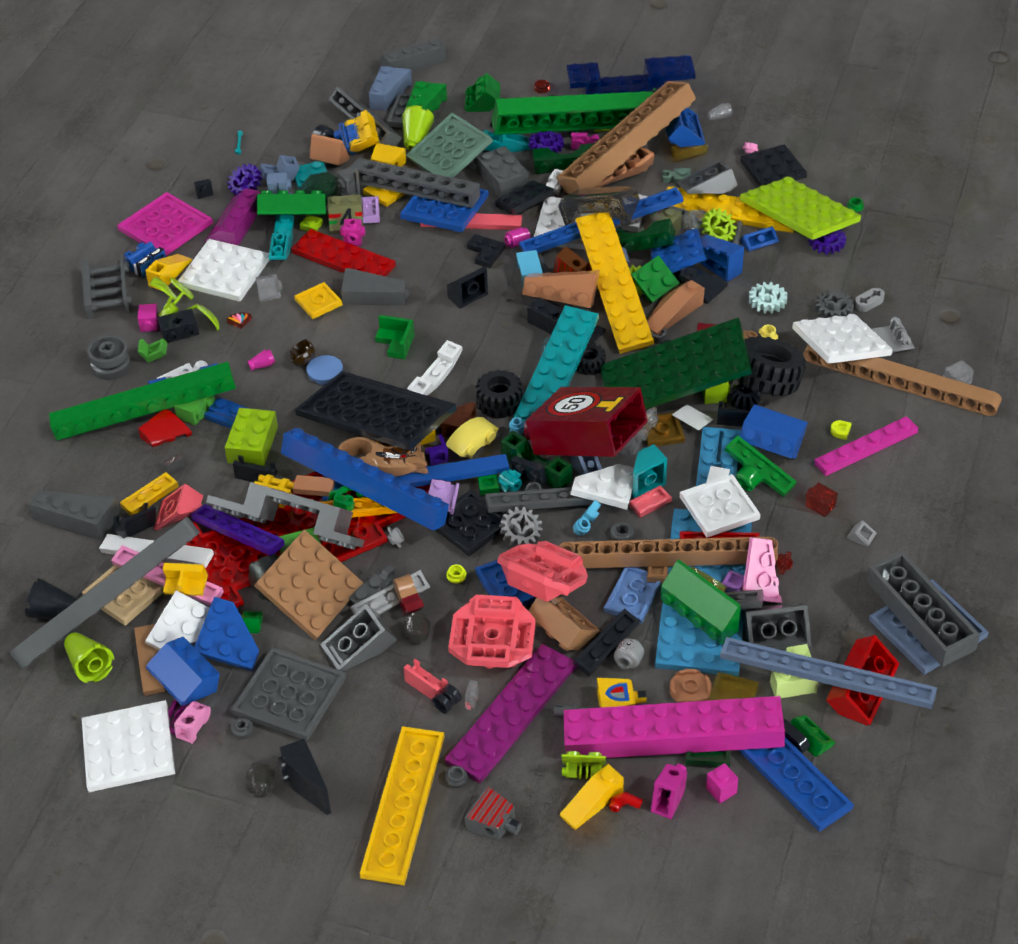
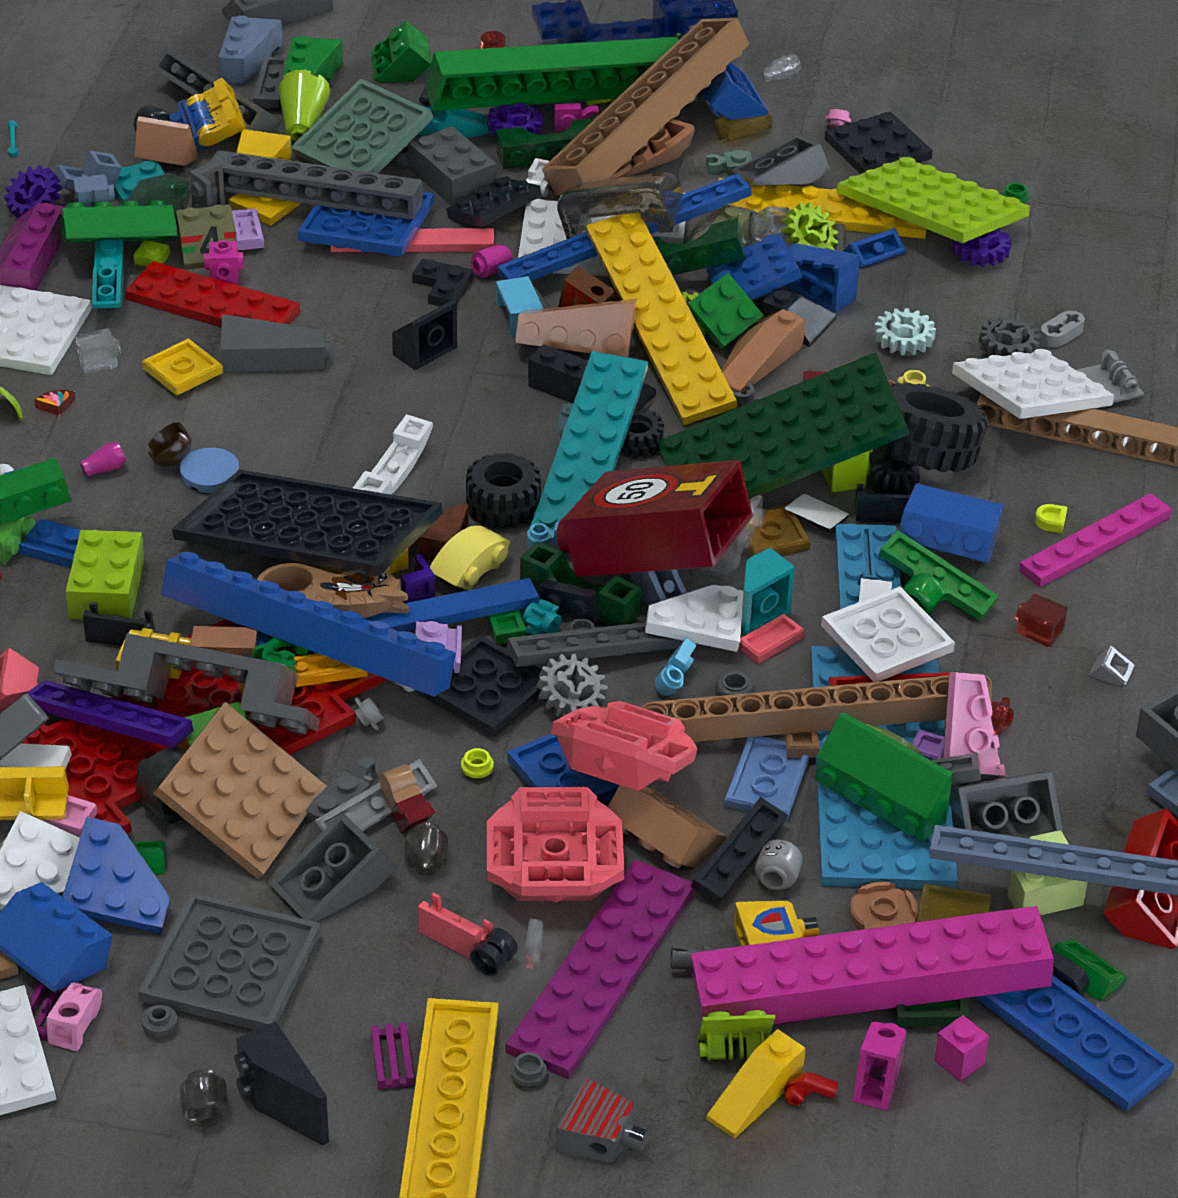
camera: 10 degrees left, 5 degrees down
green panel [375,315,415,360] -> none
none -> magenta tile [371,1022,414,1089]

